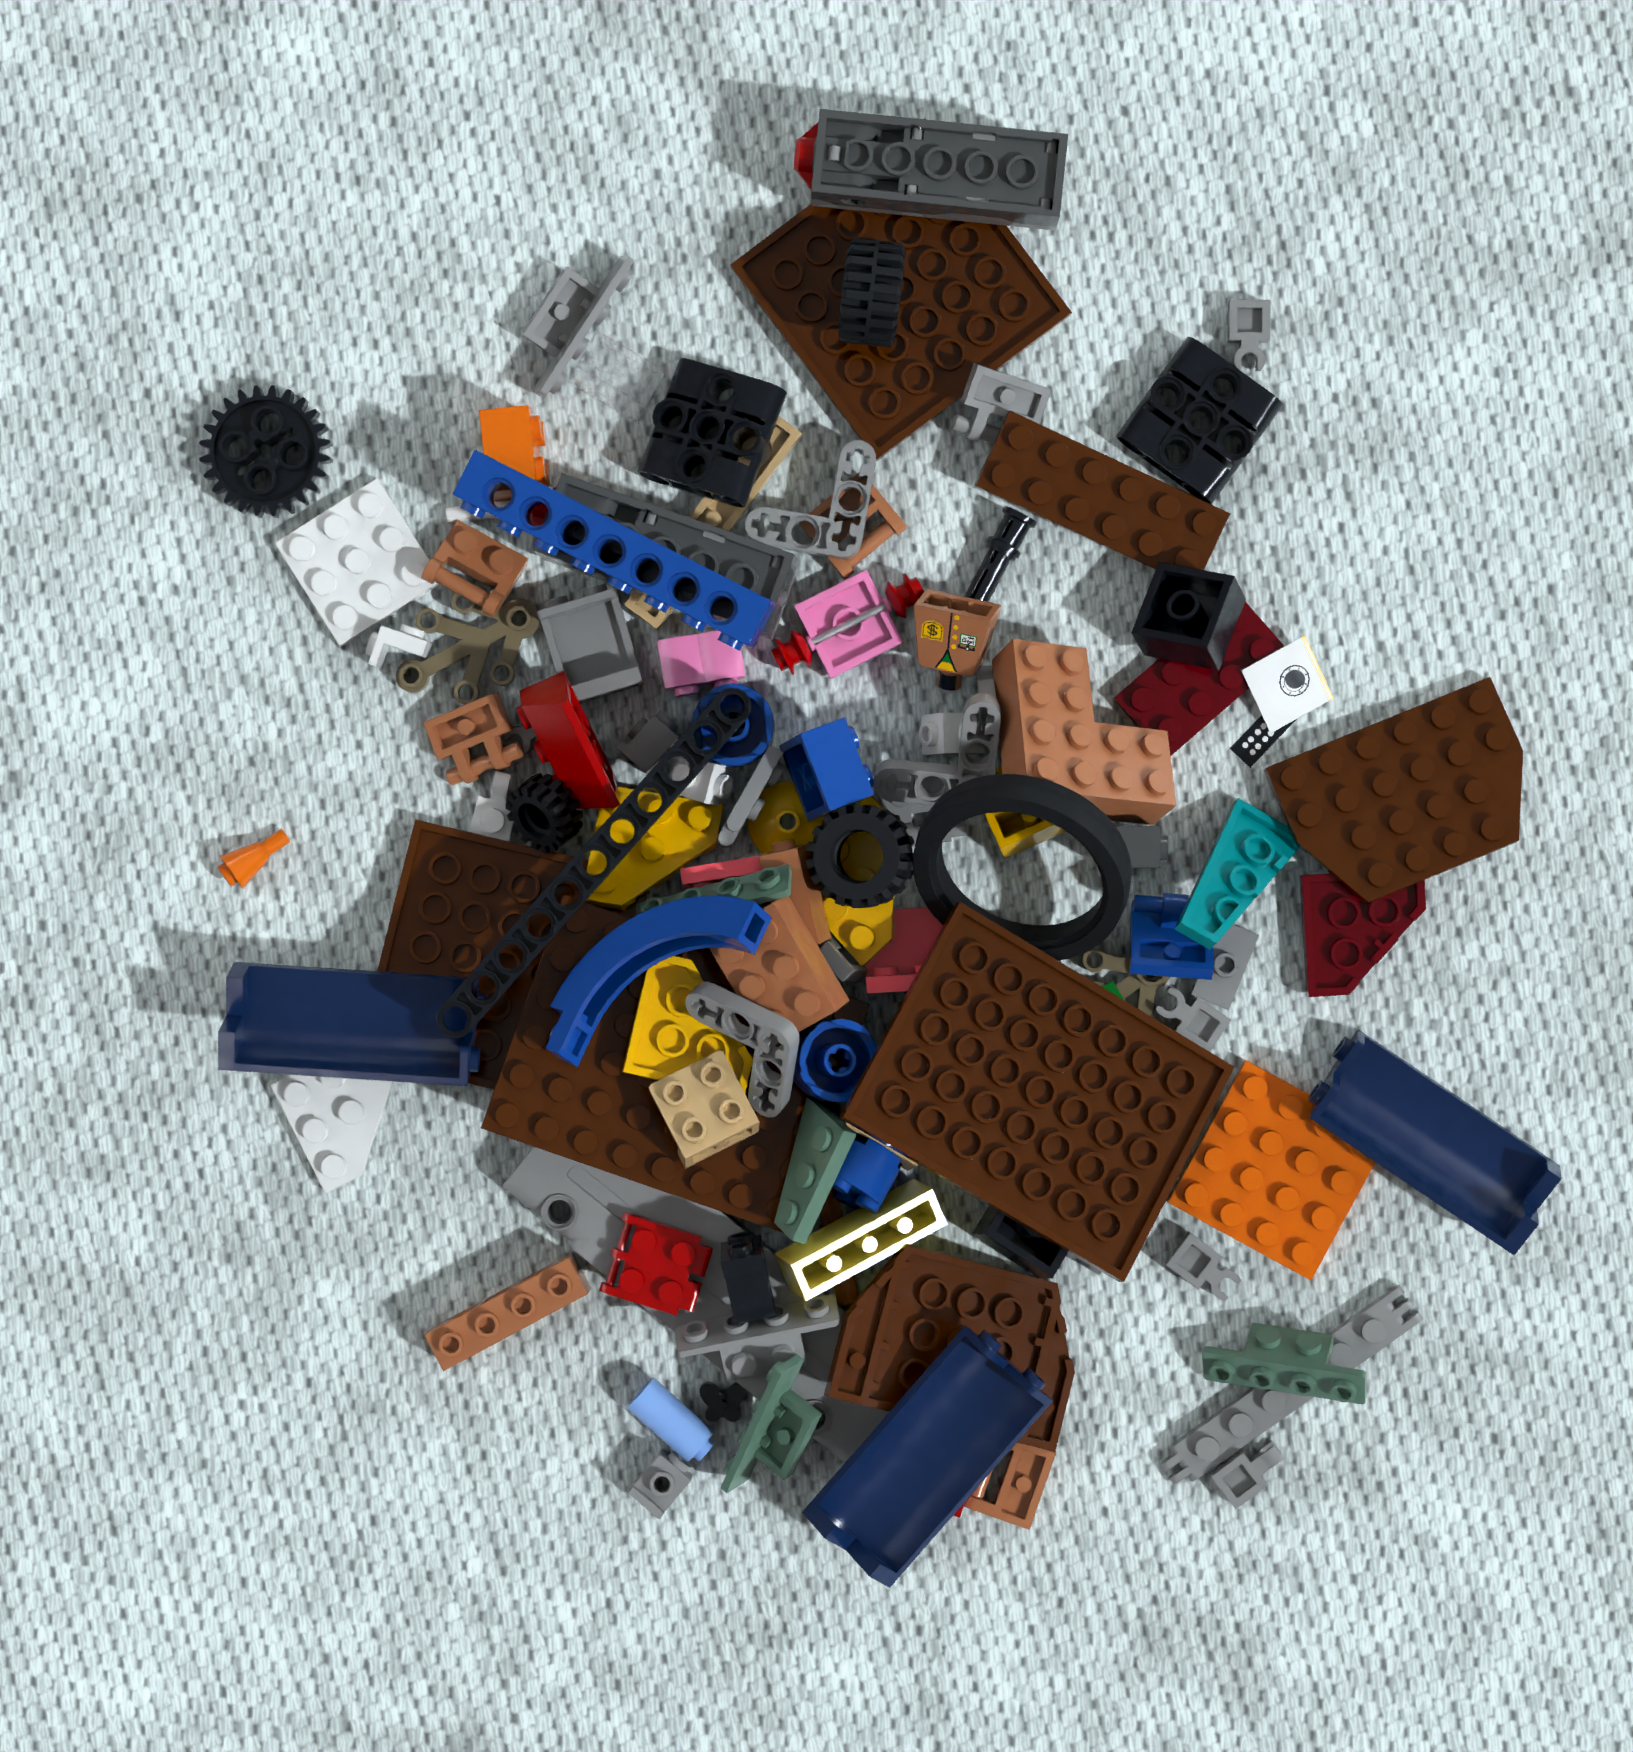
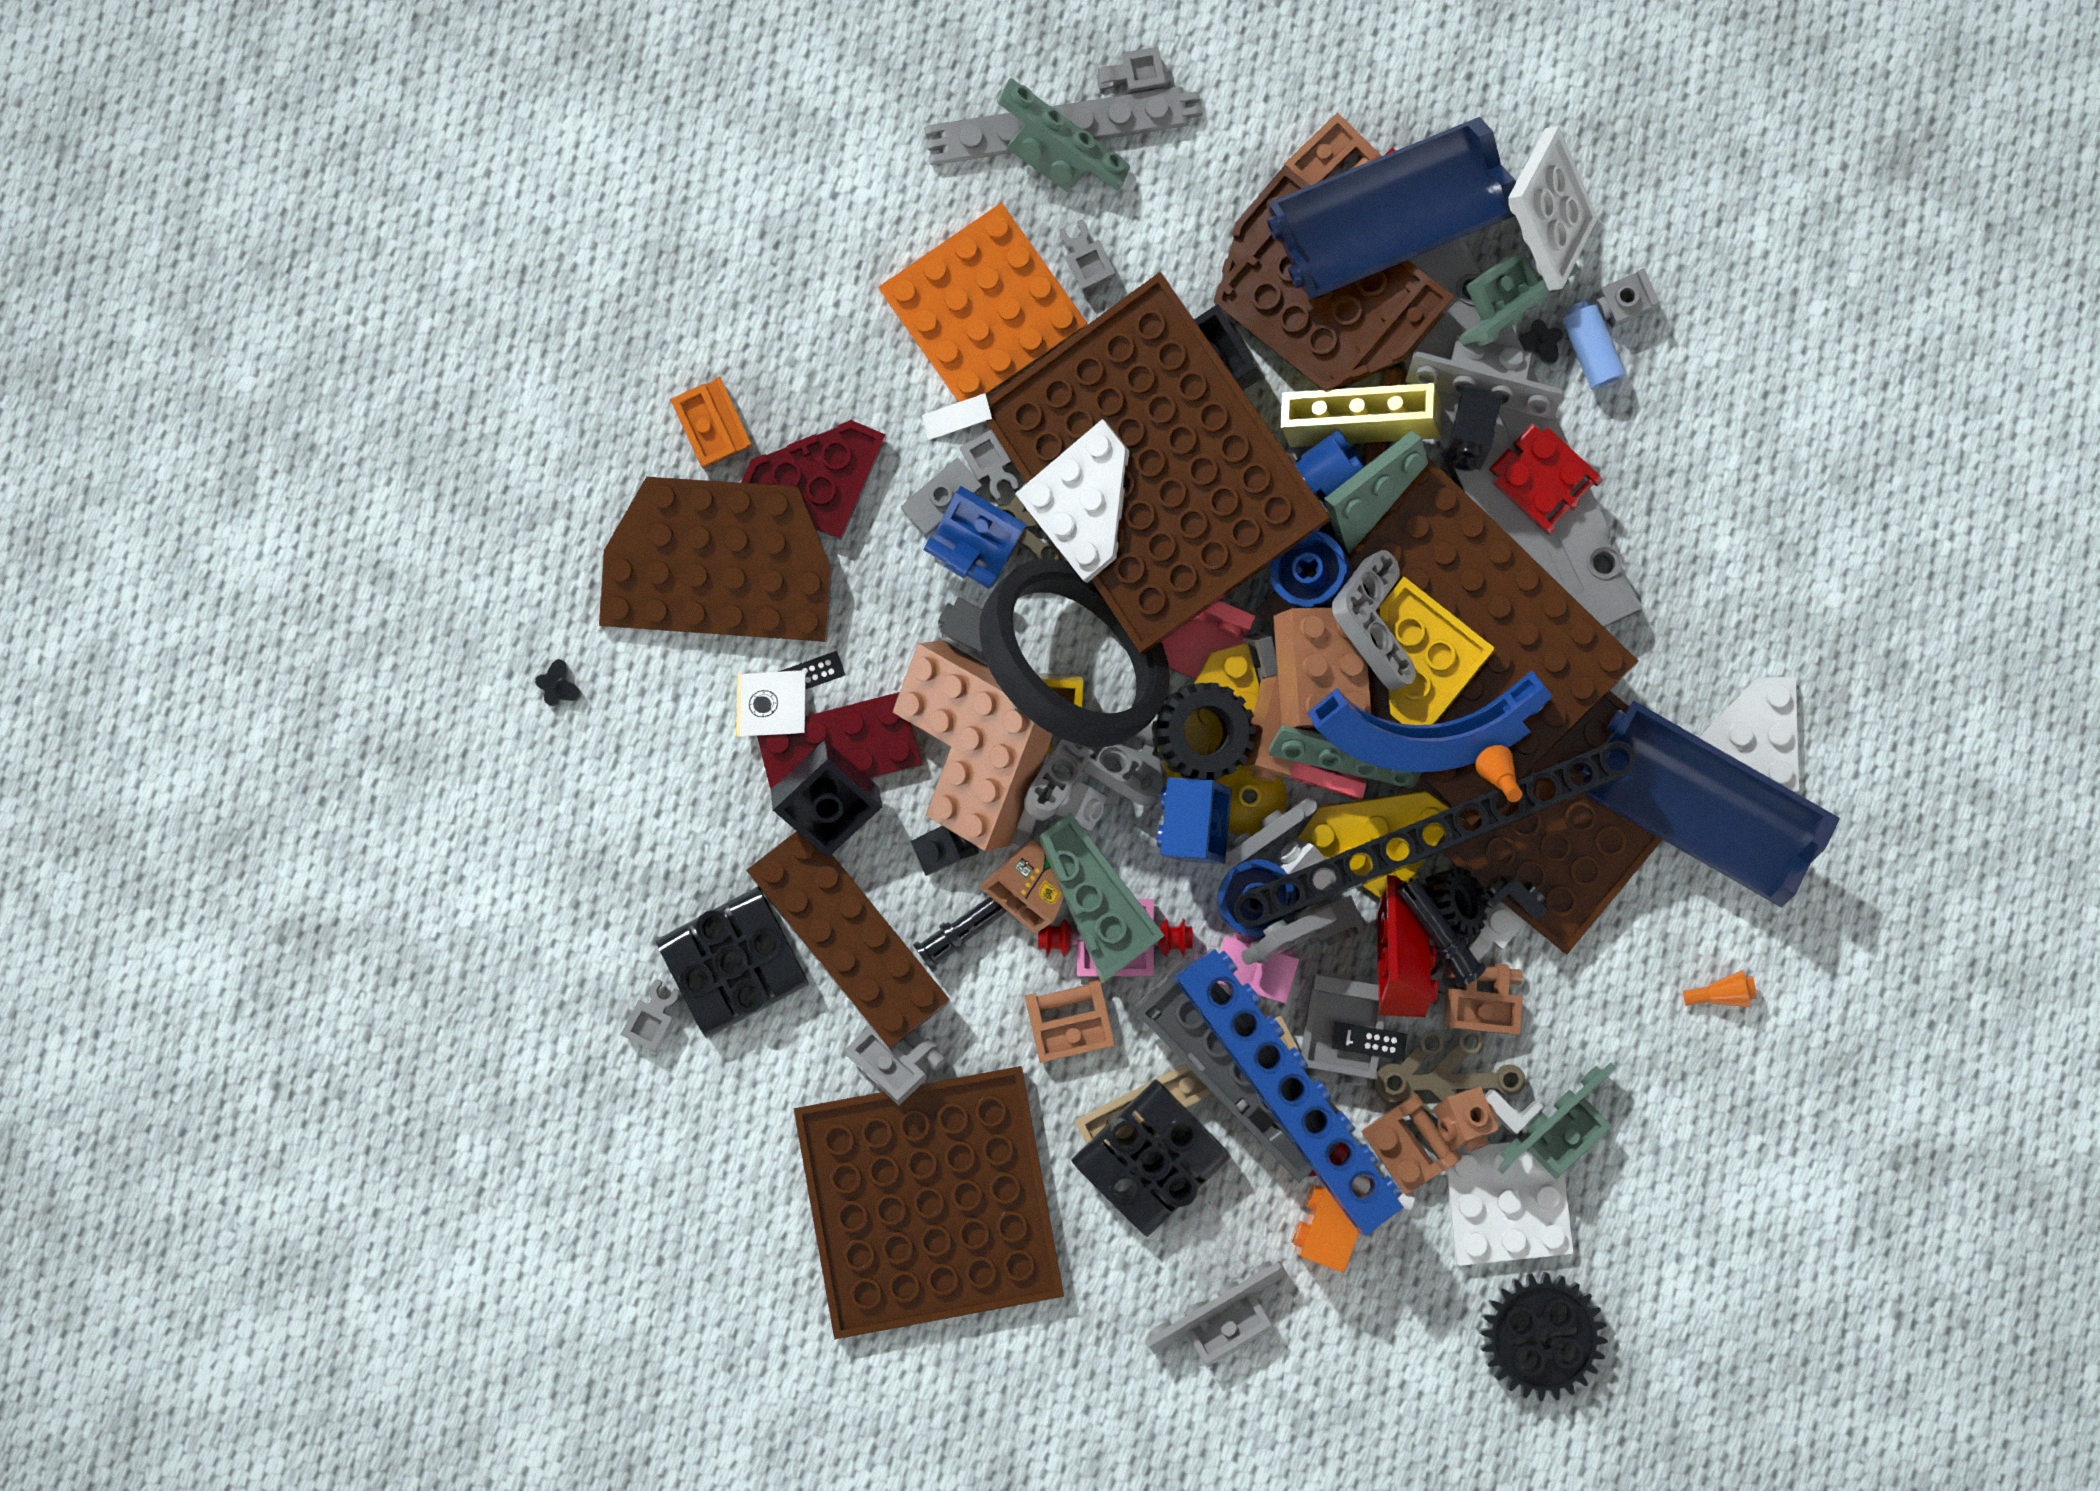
camera: 150 degrees left, 5 degrees down
nougat brick [424,1252,591,1371] -> none
tan bracket [649,1051,760,1169] -> none
light grey beam [745,440,876,559] -> none
dark grey piece [794,109,1068,231] -> none
black tyre [838,238,906,348] -> none
teal wing [1174,798,1299,950] -> none
dark blue cylinder [1308,1029,1562,1255] -> none
none -> black piece [535,659,581,706]
none -> orange plate [670,376,753,469]
none -> black bracket [910,826,979,876]
none -> white sticker [922,393,992,440]
none -> white plate [1015,419,1129,583]
none -> sand green wing [1038,812,1165,984]
none -> light grey plate [1241,907,1338,965]
none -> black sticker [1331,1022,1408,1061]
none -> black pin [1396,876,1486,987]
none -> nougat brick [1433,1086,1499,1152]
none -> orange cone [1475,745,1522,802]
none -> black bracket [1485,876,1548,921]
none -> sand green bracket [1497,1062,1616,1179]
none -> white plate [1508,126,1598,290]

